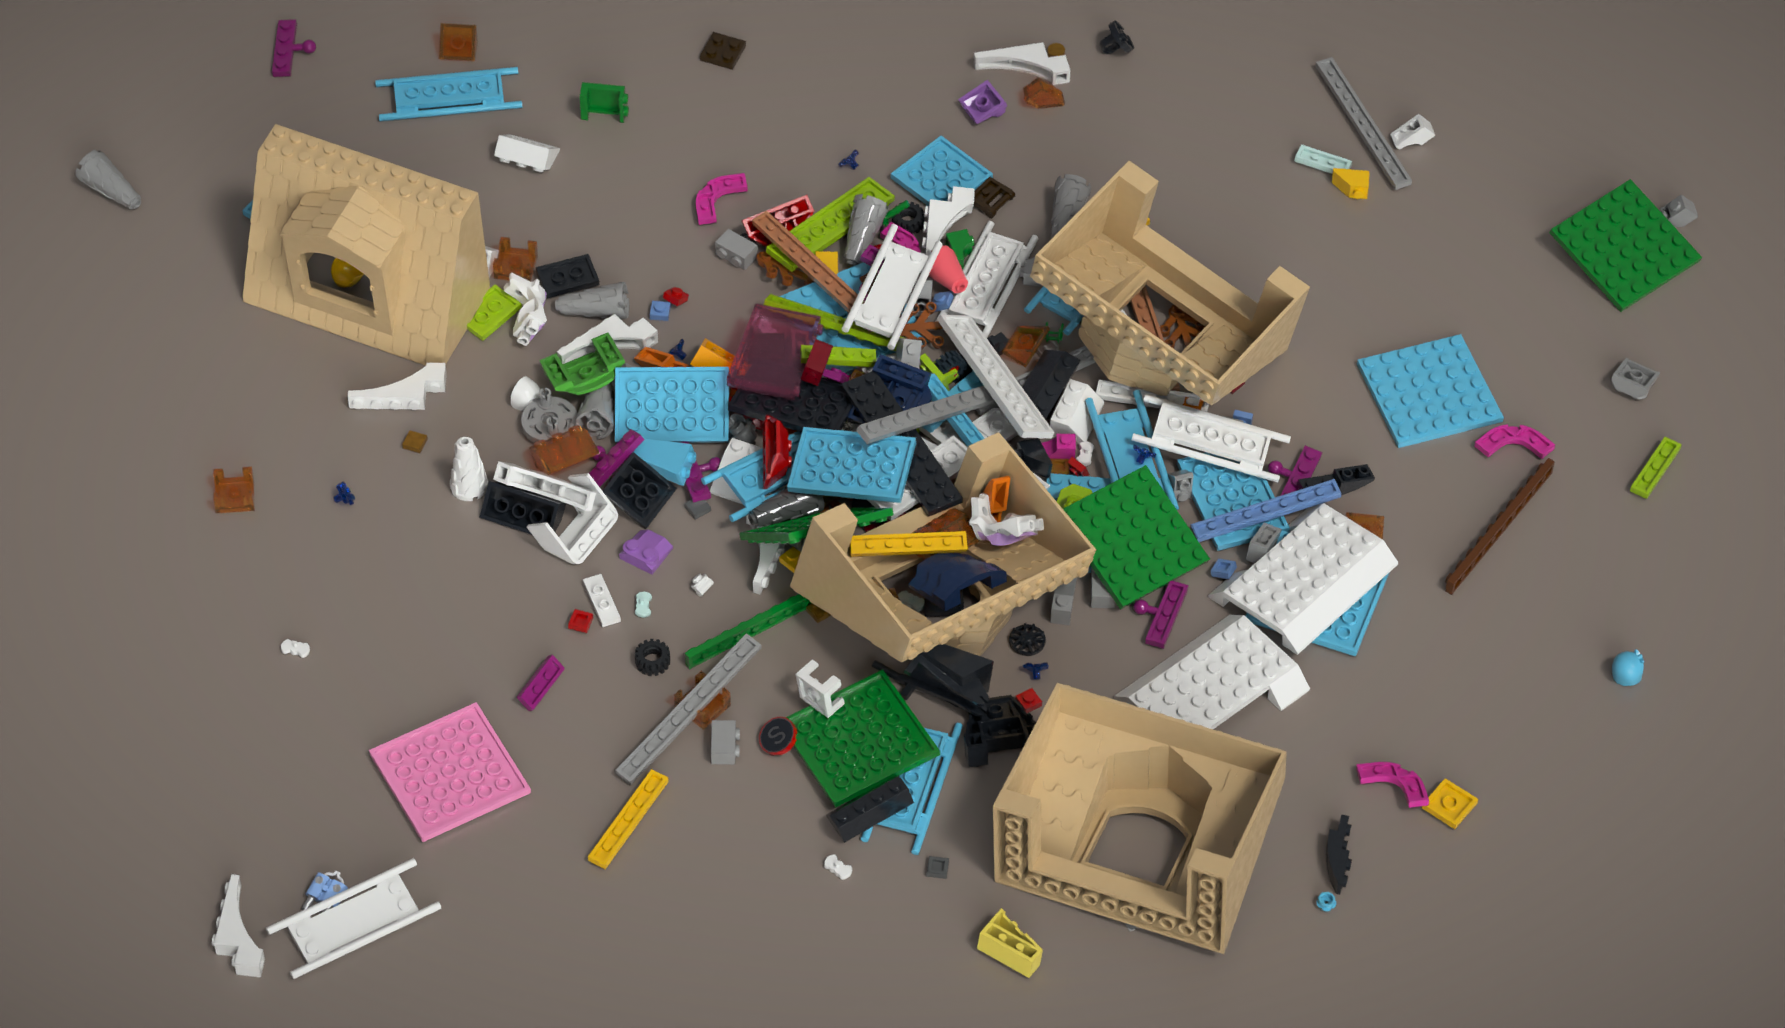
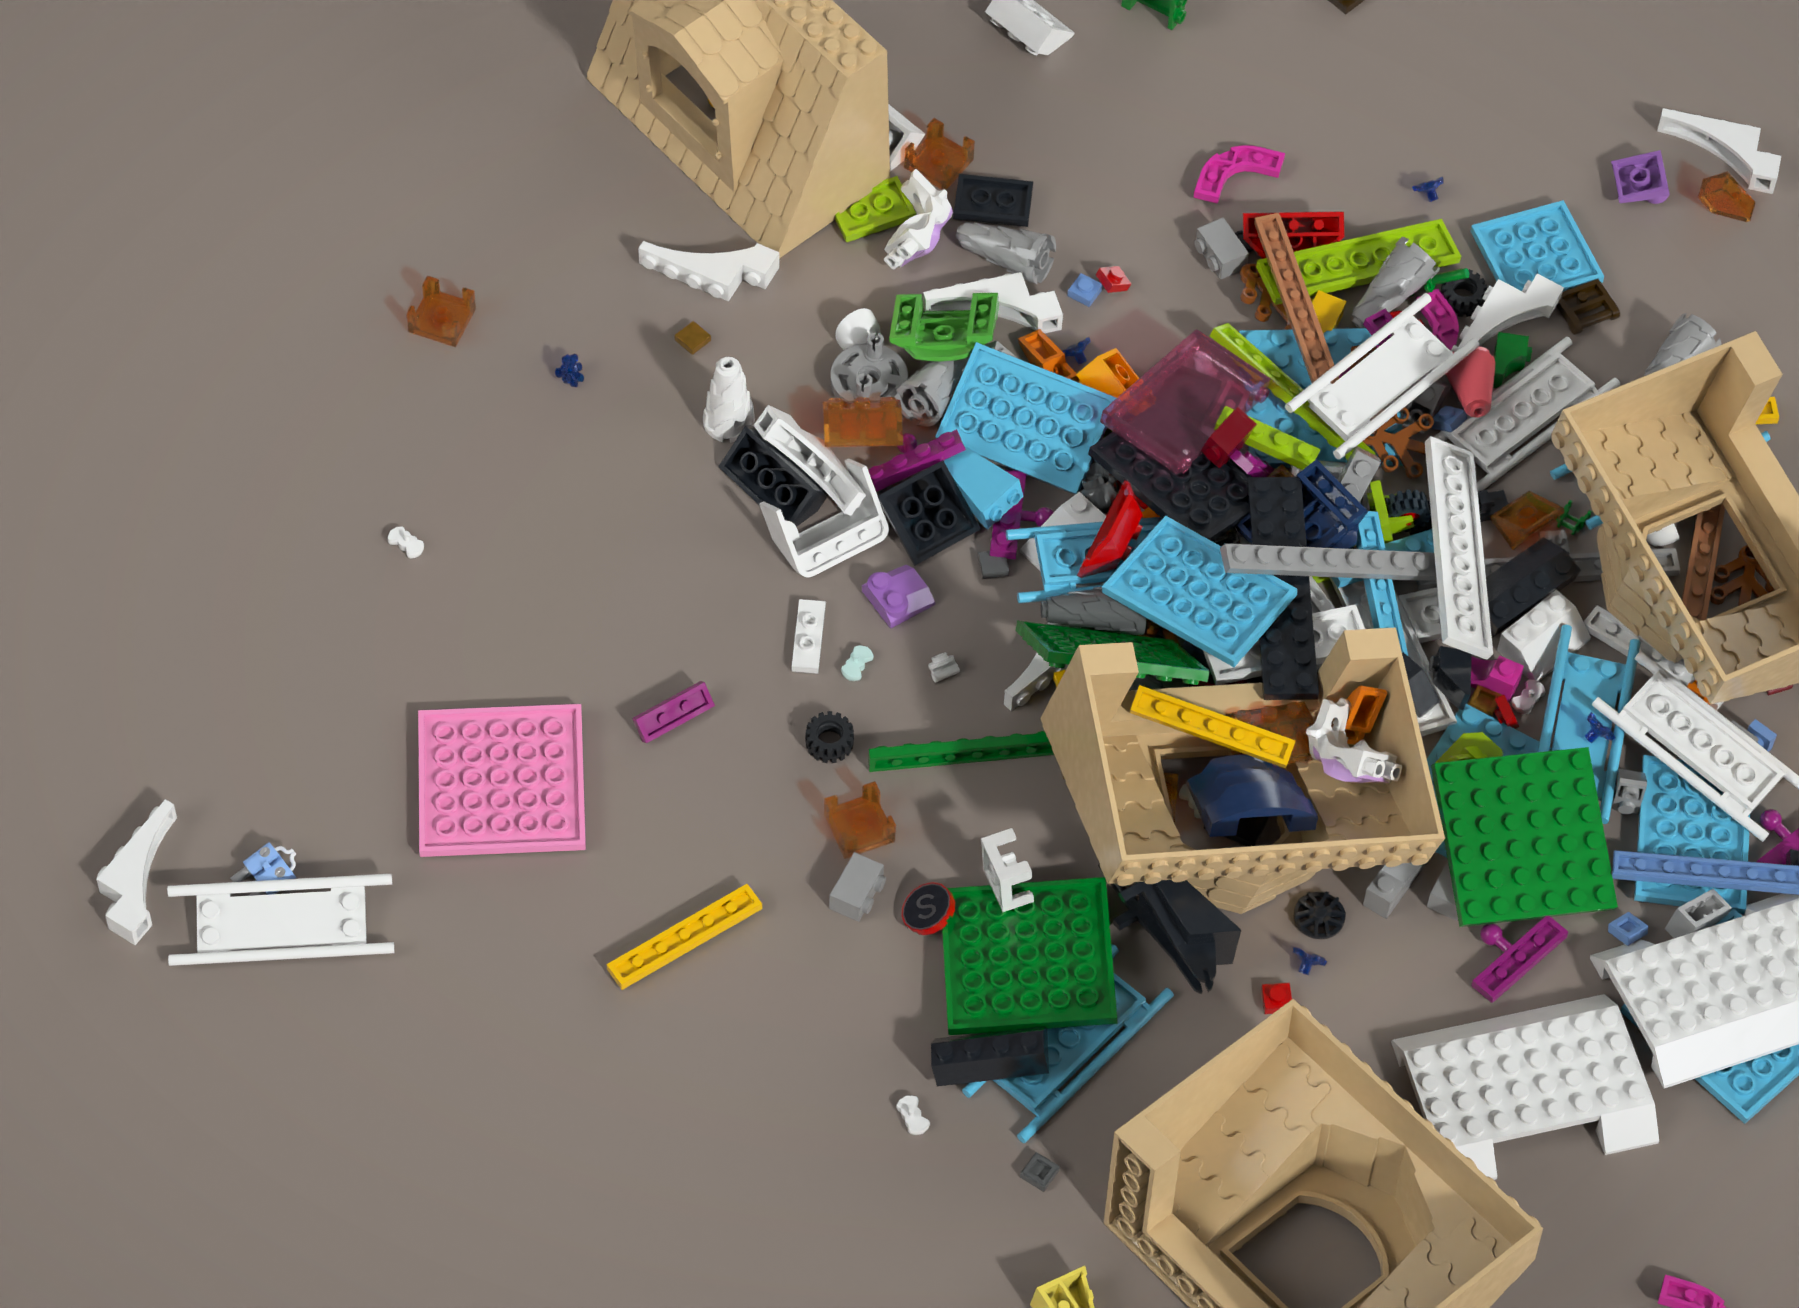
camera: 25 degrees right, 5 degrees up
red plate [568,609,593,633] -> none
light grey plate [615,633,761,785] -> none
black wedge [964,695,1036,767] -> none
pearl gold tile [1047,43,1065,57] -> none

